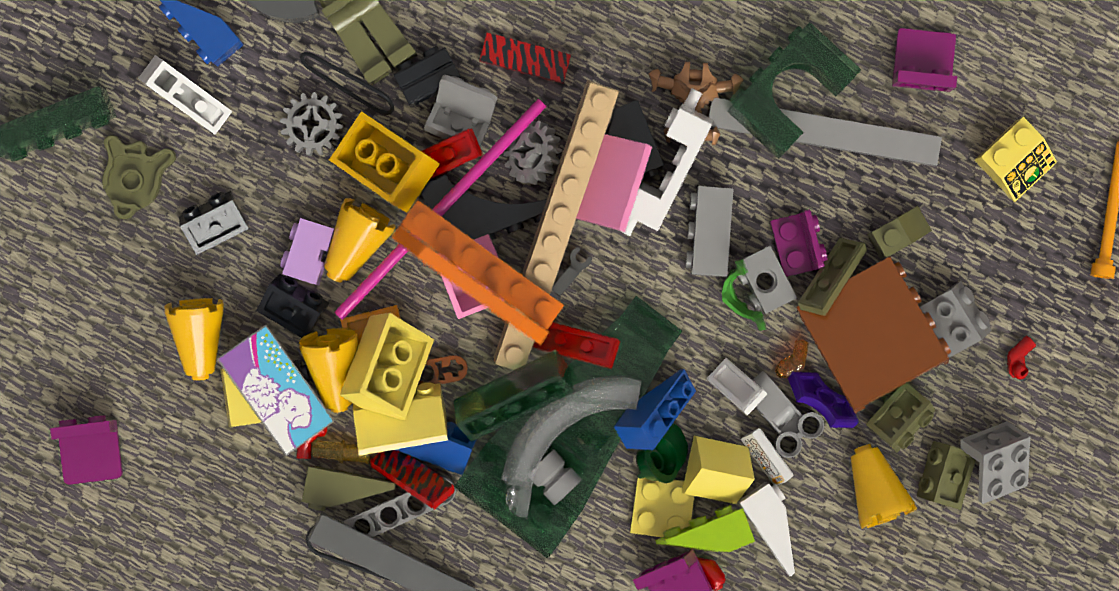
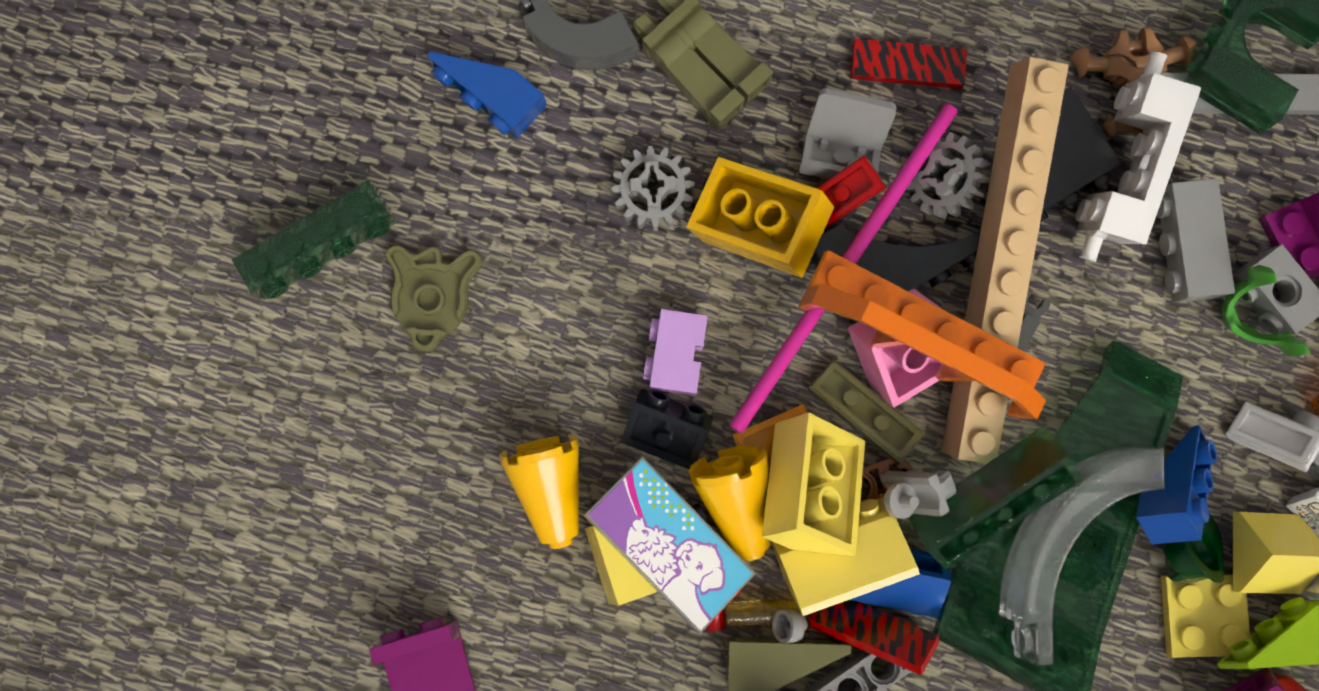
camera: 10 degrees left, 5 degrees down
white slope [138,55,232,134] -> none
bracket [179,191,249,255] -> none
black piece [300,52,394,115] -> none
yellow cone [324,198,396,283] -> none
black brick [393,46,462,108] -> none
light grey wheel [526,449,582,505] -> none
red tile [532,322,621,369] -> none
bright pink tile [576,134,652,232] -> none
none -> light grey hinge [772,610,808,643]
none -> olive tile [808,359,925,466]
none -> light grey hips [879,469,957,519]

